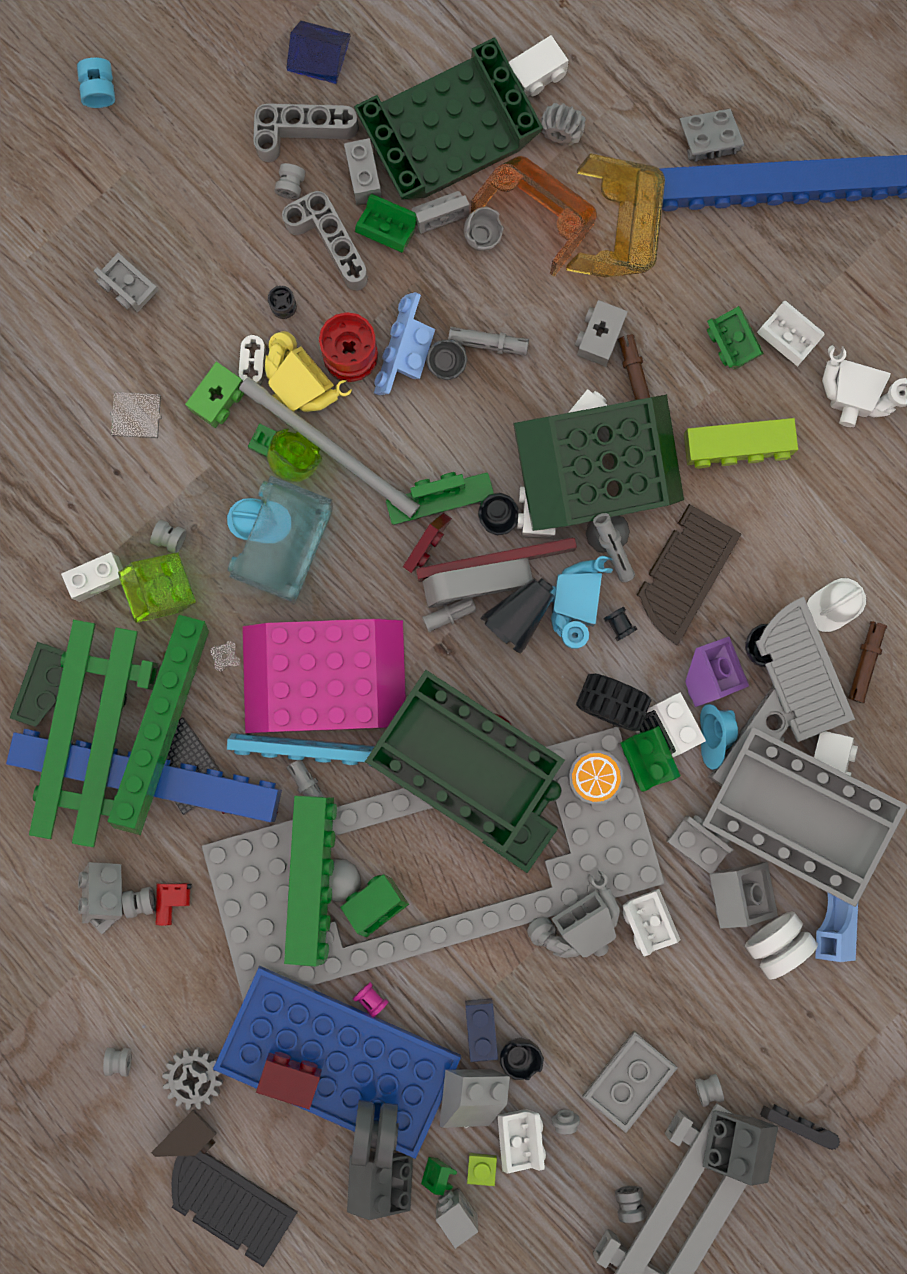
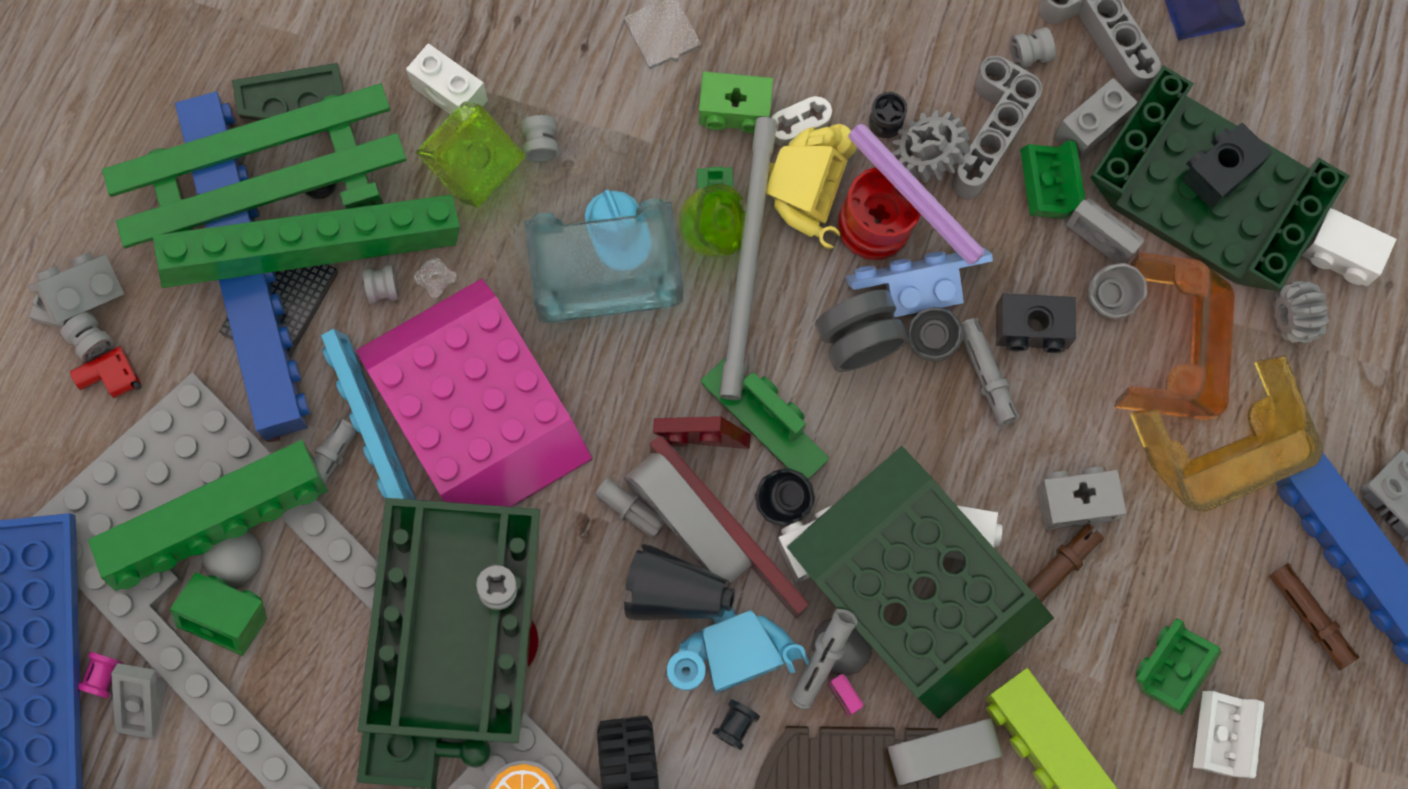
camera: 55 degrees right, 10 degrees down
none -> light grey slope [111,663,167,739]
none -> light grey wheel [363,264,399,304]
none -> light grey wheel [476,565,517,610]
none -> dark grey wheel [815,289,910,372]
none -> dark pink tile [828,674,863,717]
none -> lavender axle [848,124,985,265]
none -> light grey beam [887,718,1003,785]
none -> light grey gear [892,110,970,183]
none -> black brick [996,293,1076,353]
none -> black brick [1182,122,1273,209]
none -> reddish brown pin [1268,563,1359,670]

